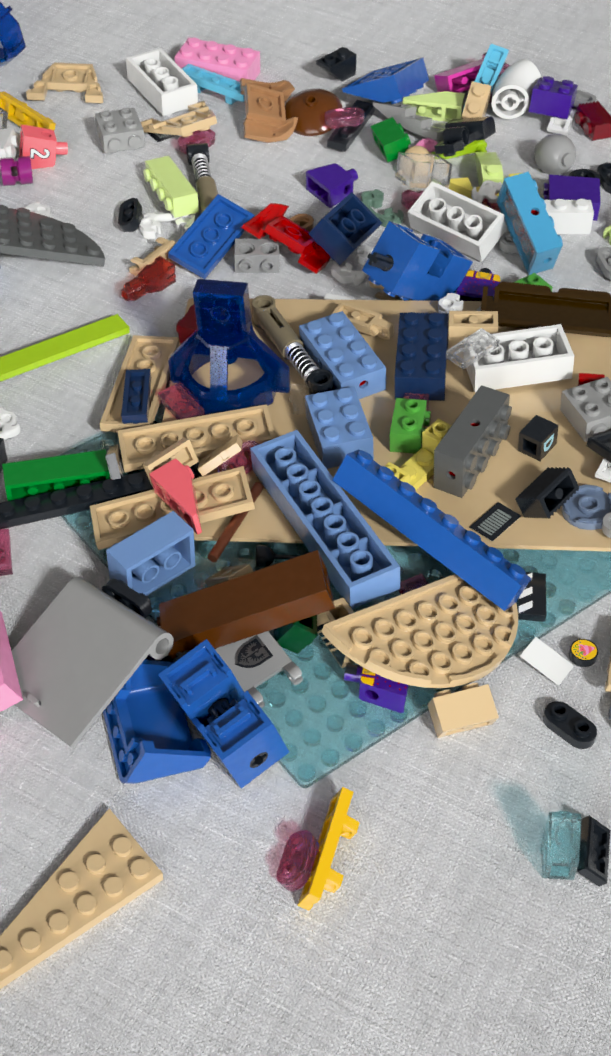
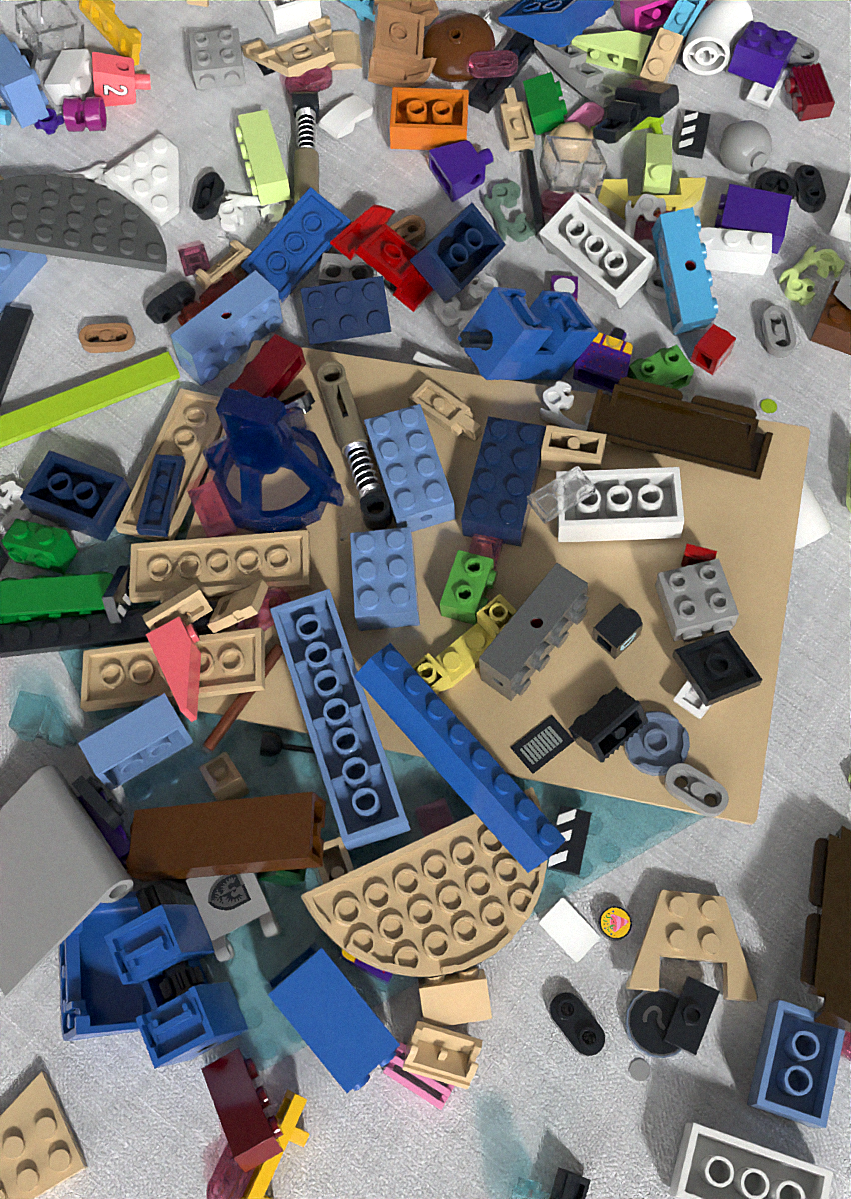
camera: 10 degrees right, 20 degrees up
none -> green brick [1,518,78,574]
none -> clear light blue slope [8,691,77,748]
none -> dark blue brick [20,450,132,542]
none -> medium nougat plate [79,323,136,353]
none -> white plate [104,134,179,227]
none -> black plate [146,281,196,324]
none -> medium blue brick [170,270,283,386]
none -> clear pink tile [178,244,210,276]
none -> dark red brick [201,1048,284,1173]
none -> blue slope [263,942,400,1093]
none -> dark blue brick [300,276,392,345]
none -> white slope [318,95,373,139]
none -> tan piece [327,30,362,71]
none -> bright pink tile [383,1042,455,1110]
none -> orange brick [390,87,469,150]
none -> tan hinge [402,1020,483,1089]
none -> tan hinge [500,88,535,152]
none -> black bar [523,149,545,231]
none -> black tile [677,110,711,159]
none -> red brick [690,324,736,375]

